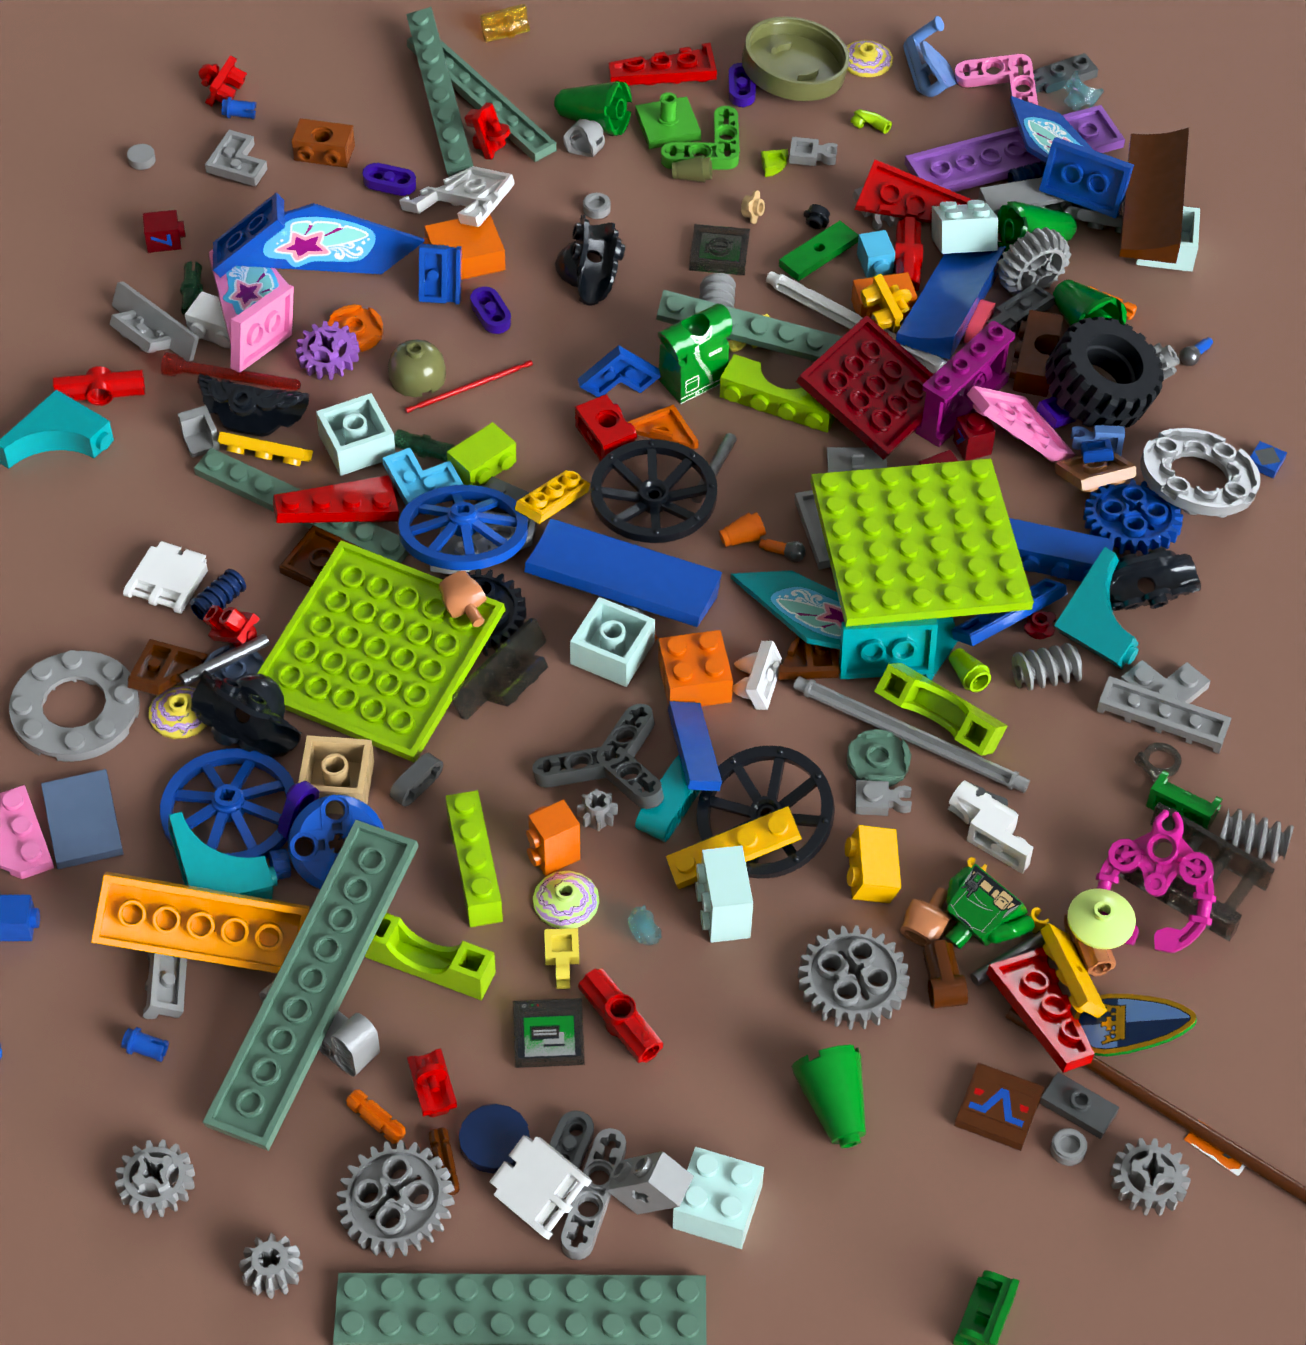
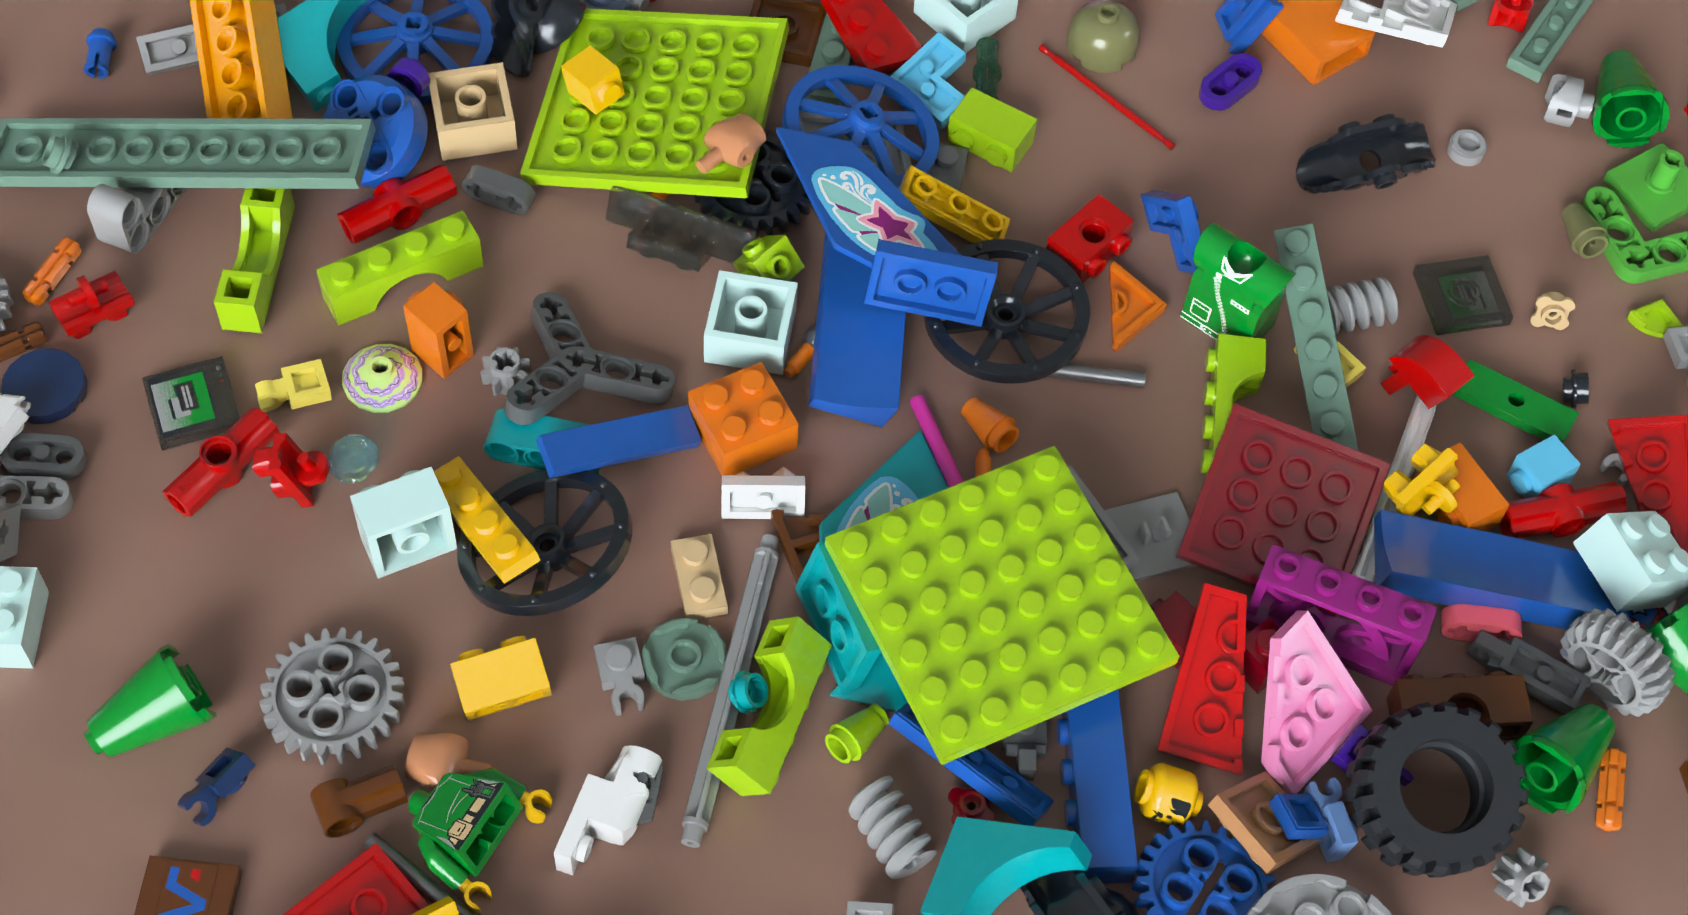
camera: 70 degrees right, 5 degrees up
none -> sand green plate [42,135,76,174]
none -> dark blue plate [177,747,256,826]
none -> red hips [252,432,330,508]
none -> red piece [337,165,458,244]
none -> yellow brick [561,45,625,115]
none -> tan plate [671,534,728,620]
none -> teal plate [728,670,768,713]
none -> lime brick [733,235,805,281]
none -> blue piece [776,127,998,327]
none -> dark pink bar [909,395,964,488]
none -> yellow head [1134,763,1203,827]
none -> red wing [1156,583,1247,775]
none -> red brick [1380,335,1475,409]

